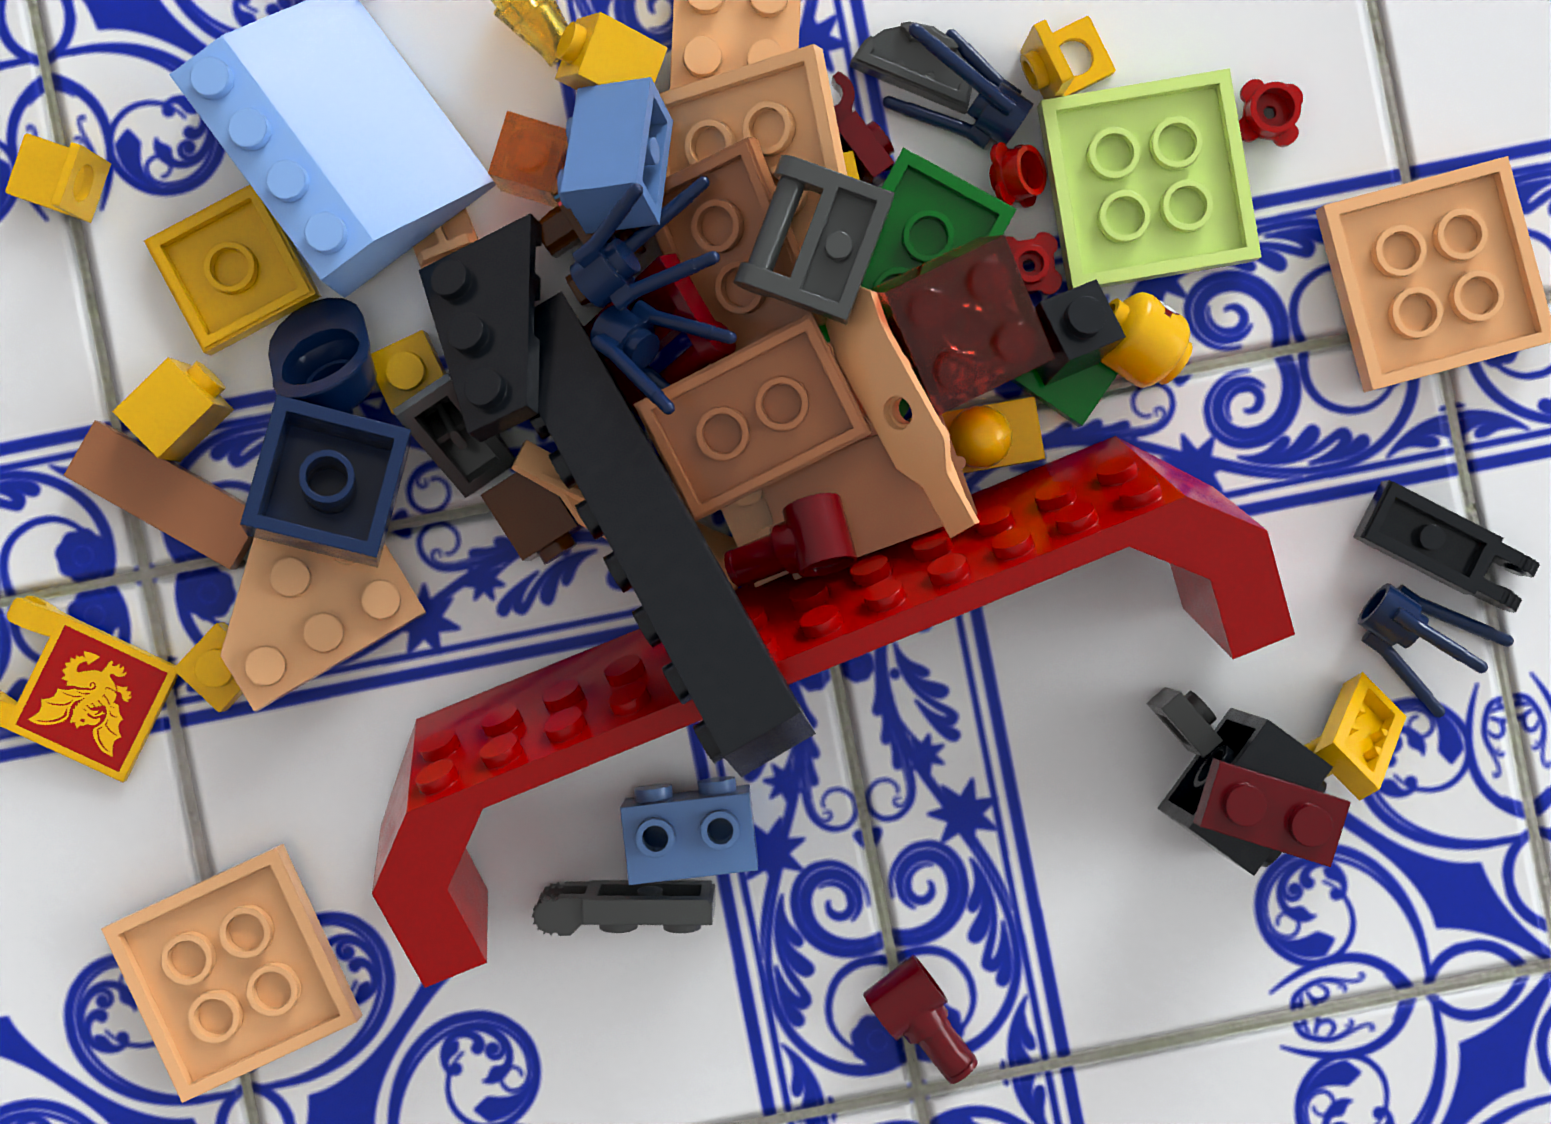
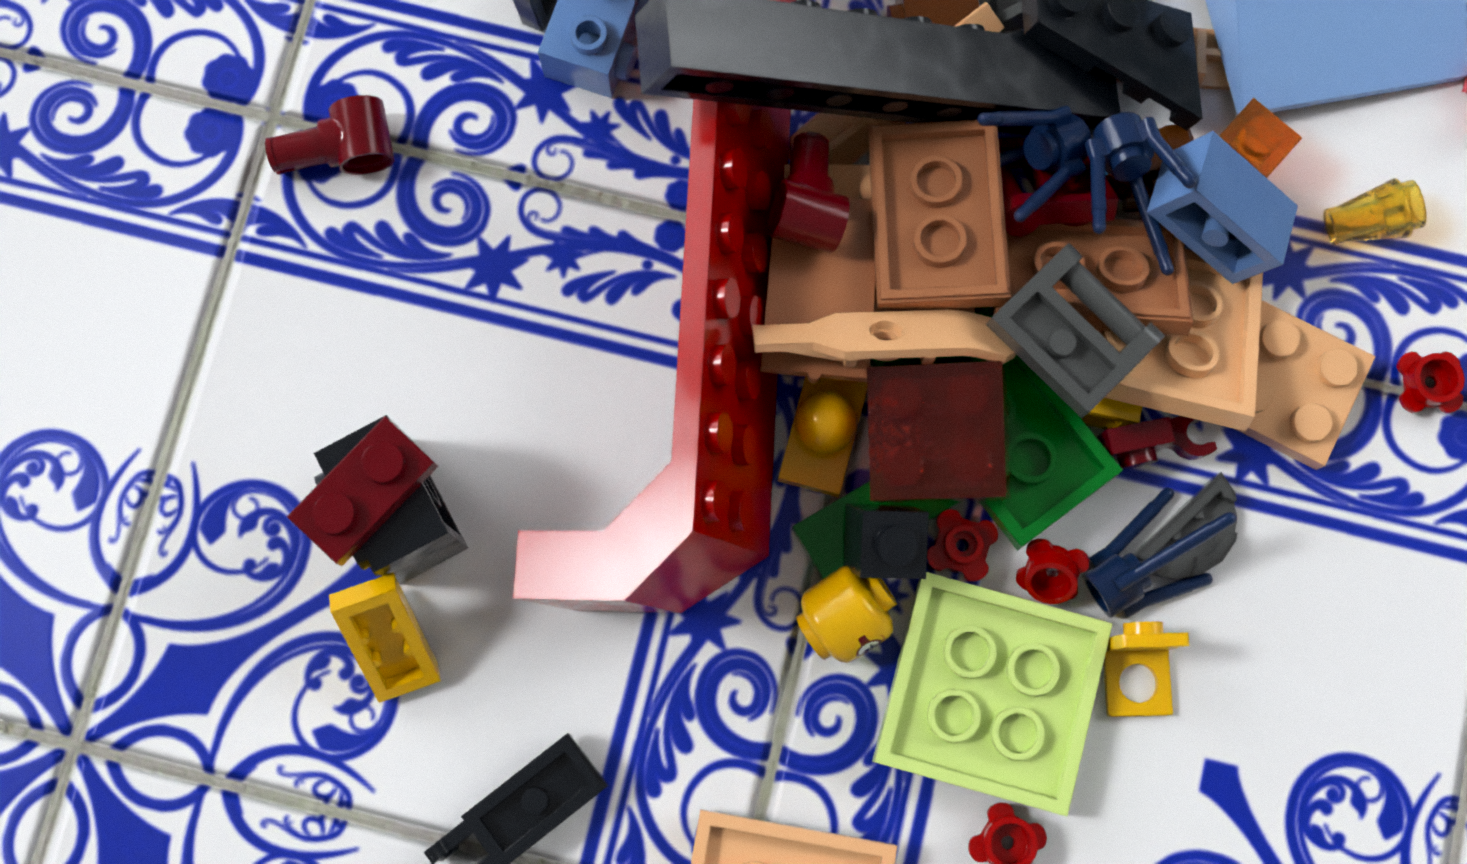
camera: 115 degrees right, 10 degrees down
yellow brick [555,12,668,90] -> none
dark grey plate [1146,687,1223,758] -> none
dark blue plant [1358,583,1514,718] -> none

